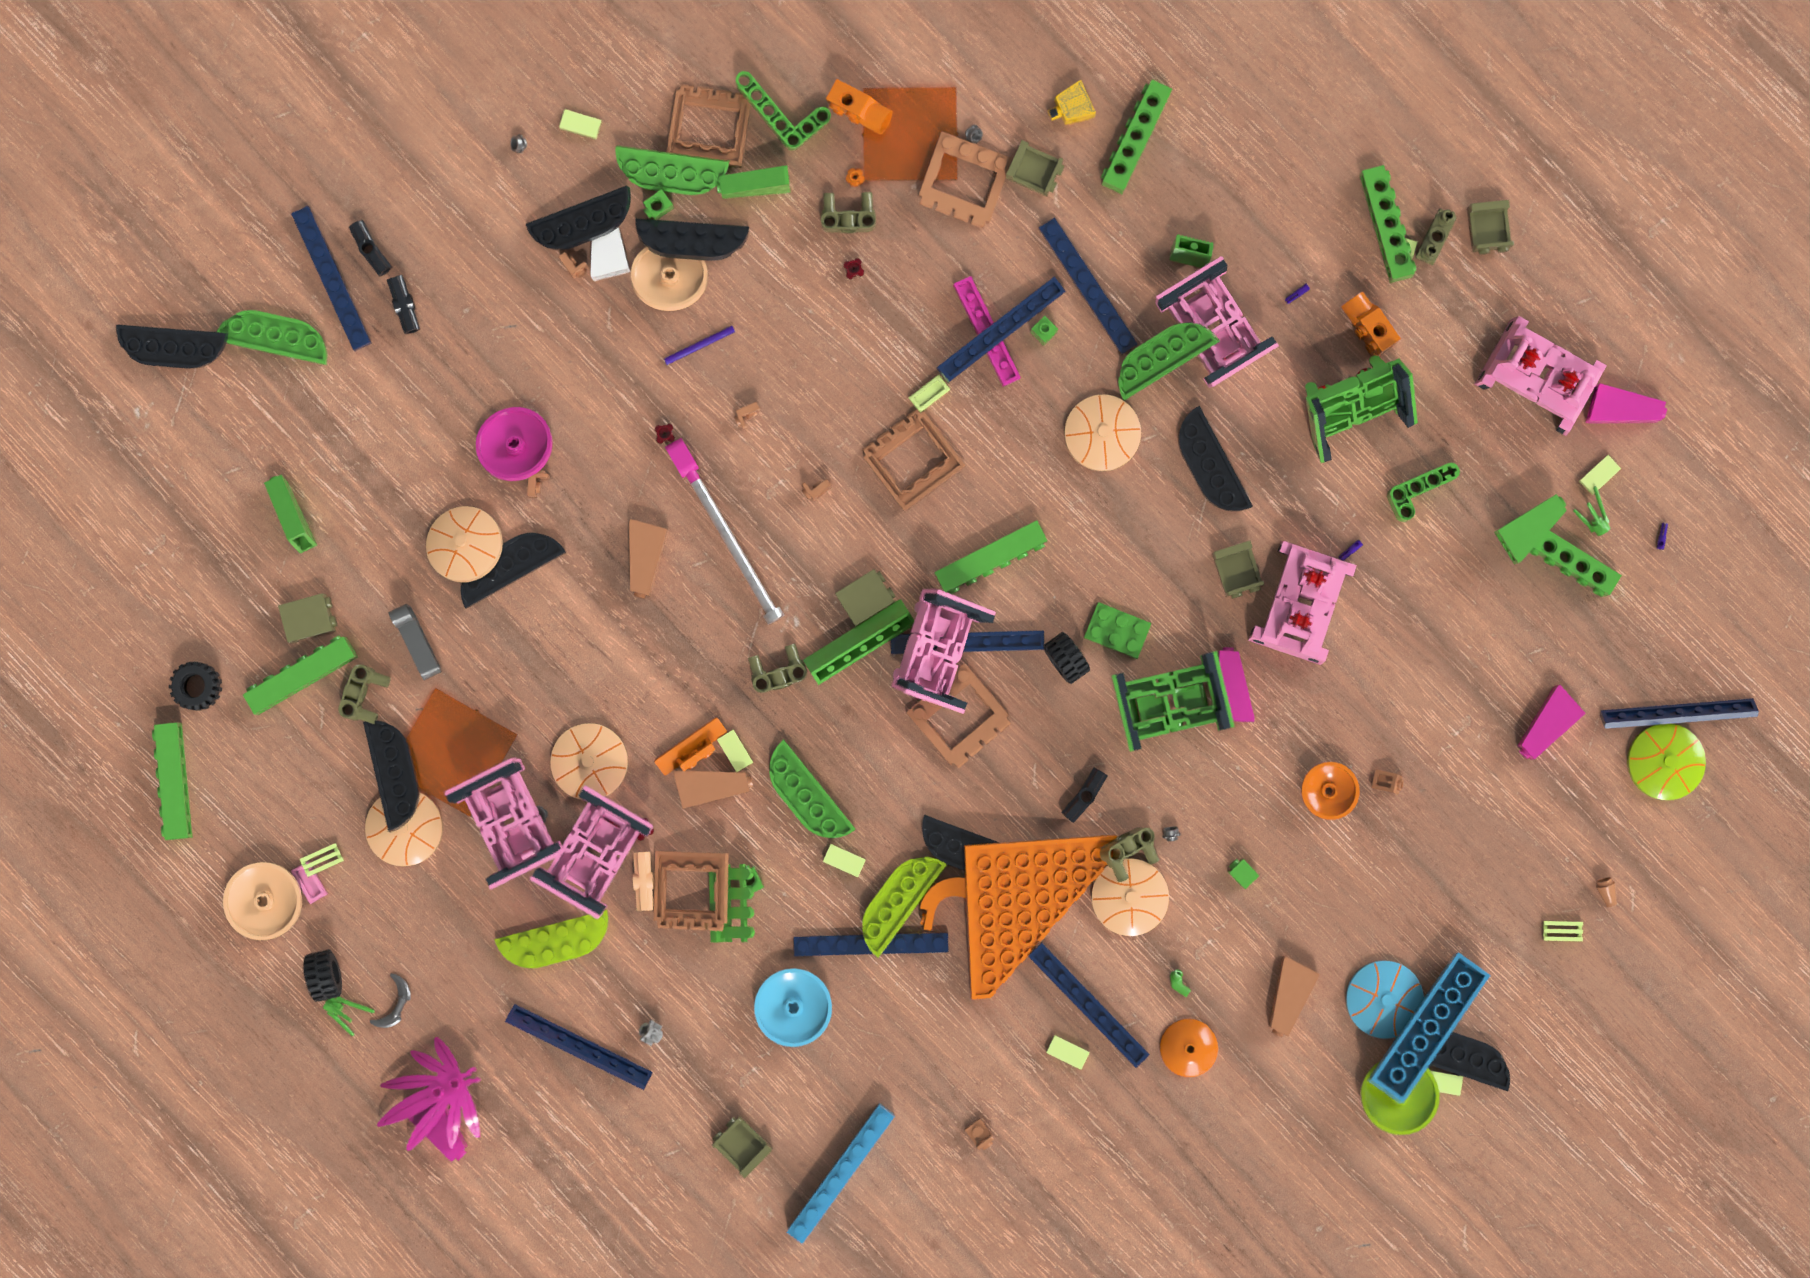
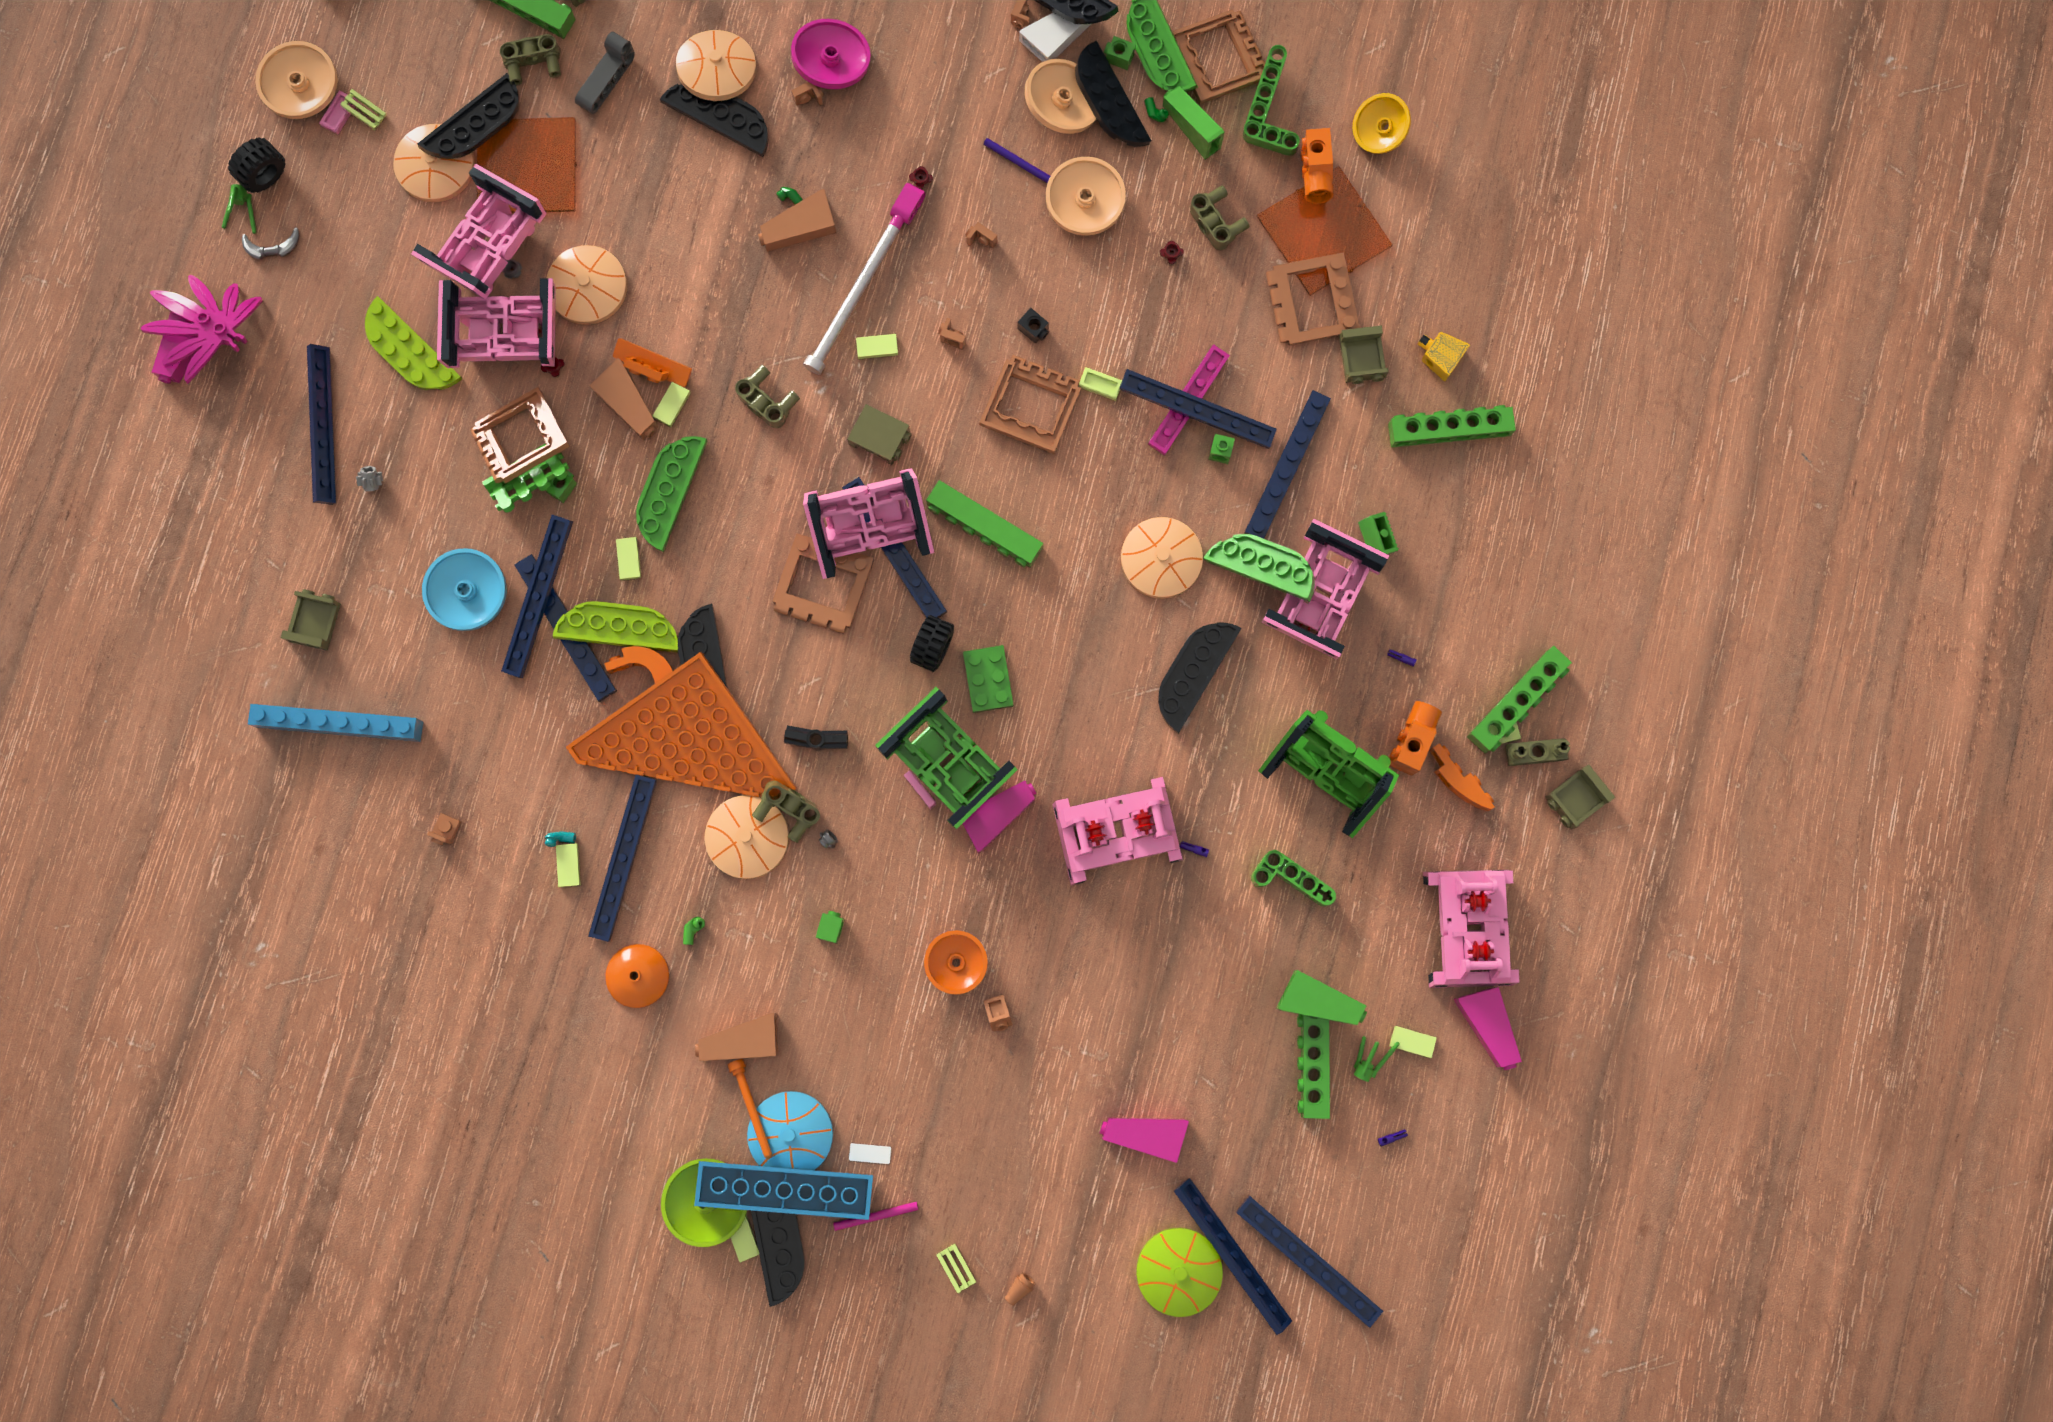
camera: 60 degrees right, 5 degrees down
light nougat piece [633,852,654,911] -> none
bright green brick [803,599,914,685] -> none
orange plate [846,168,864,187] -> none
flat silver plate [965,125,983,143] -> none
olive panel [1212,540,1264,599] -> none
none -> dark blue plate [501,515,574,678]
none -> teal arm [545,831,576,847]
none -> orange piece [727,1059,772,1159]
none -> green arm [776,187,803,205]
none -> dark pink bar [833,1202,919,1231]
none -> white sticker [849,1143,891,1164]
none -> yellowish green tile [856,334,898,359]
none -> bright pink tile [904,771,936,810]
none -> black brick [1017,308,1049,344]
none -> light nougat dish [1046,157,1126,236]
none -> green arm [1144,97,1169,123]
none -> dark blue plate [1236,1196,1383,1328]
none -> yellow dish [1352,93,1411,154]
none -> orange slope [1429,743,1495,811]

